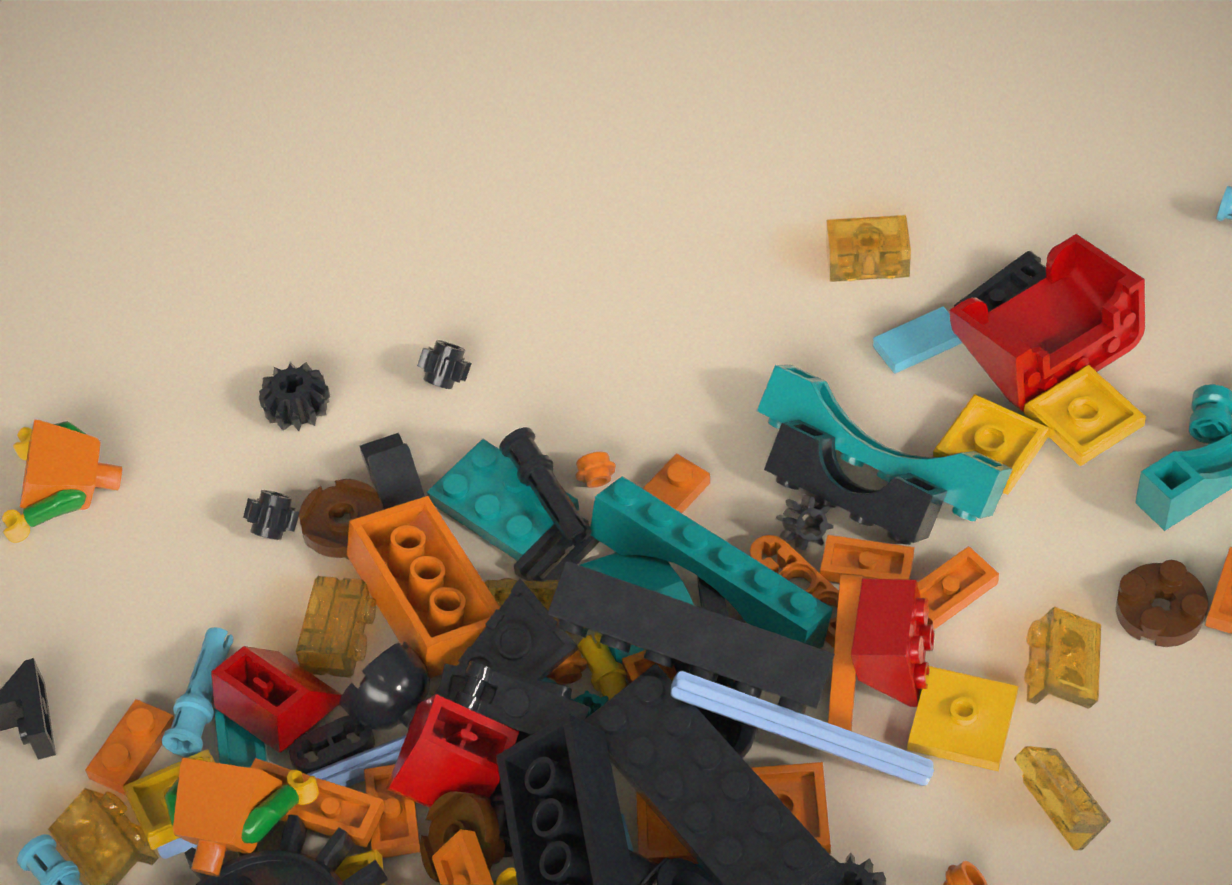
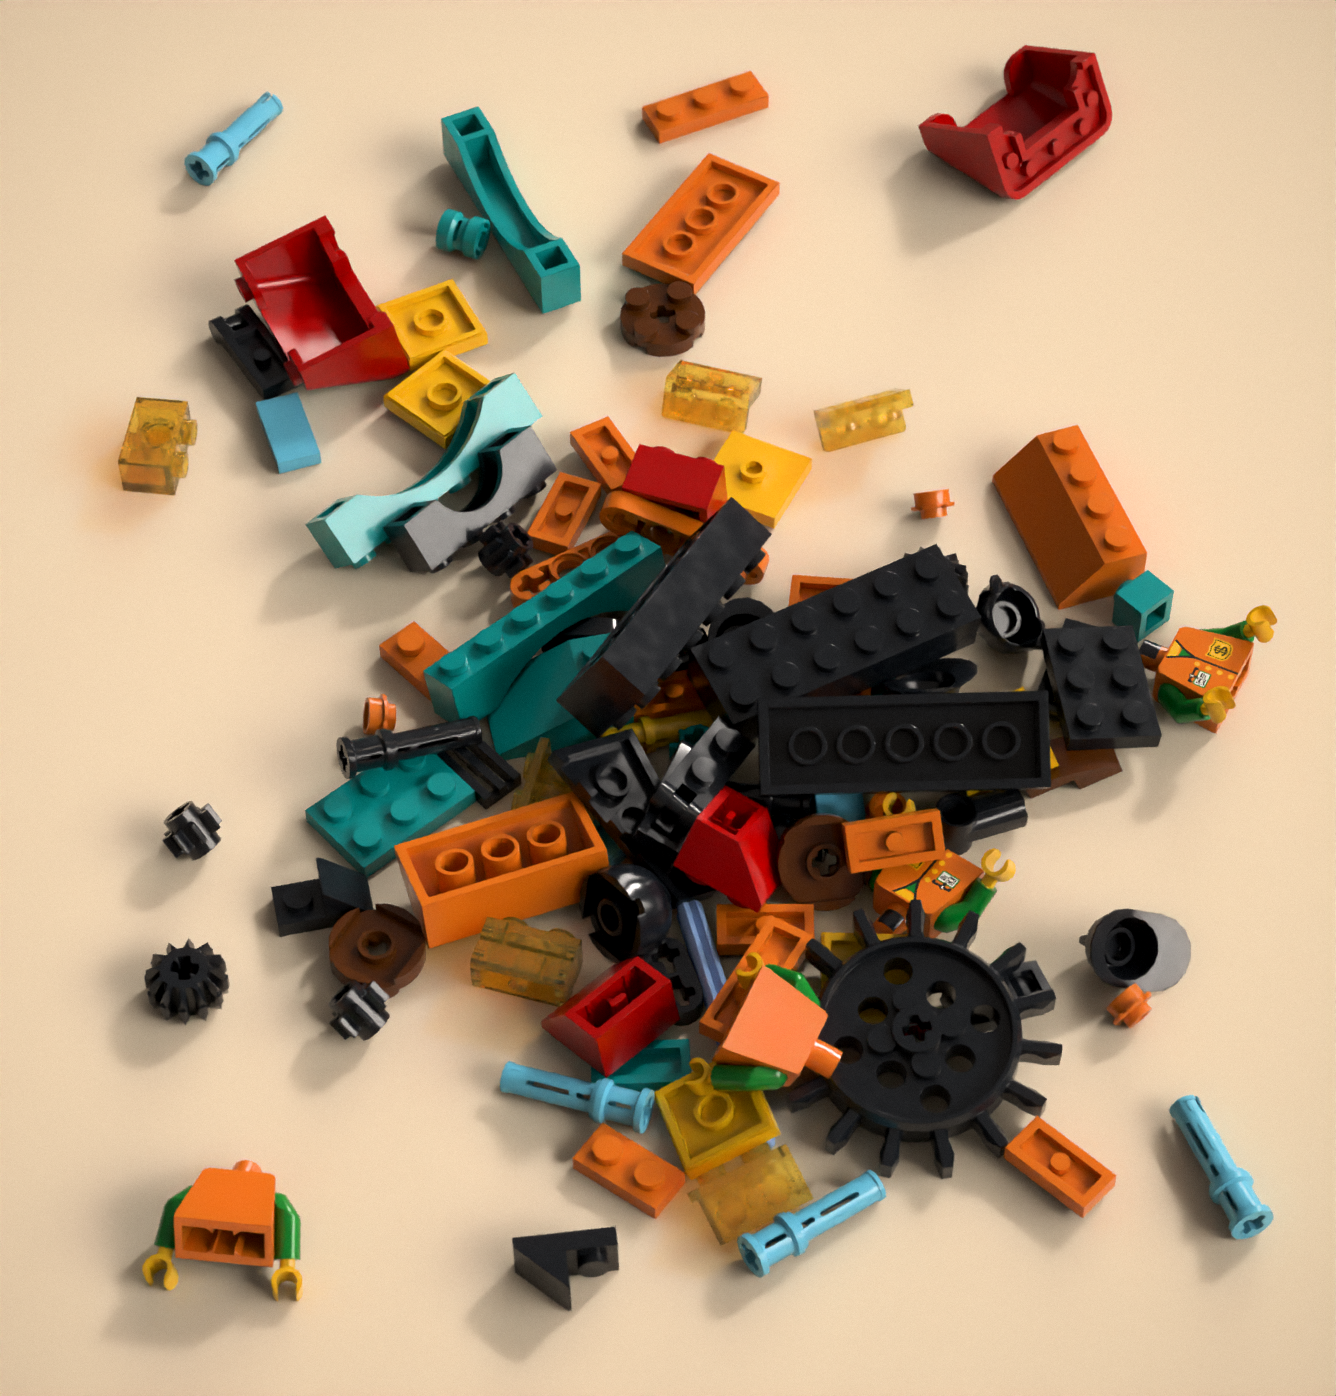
camera: 85 degrees left, 0 degrees up
light blue axle [670,671,934,786] -> none

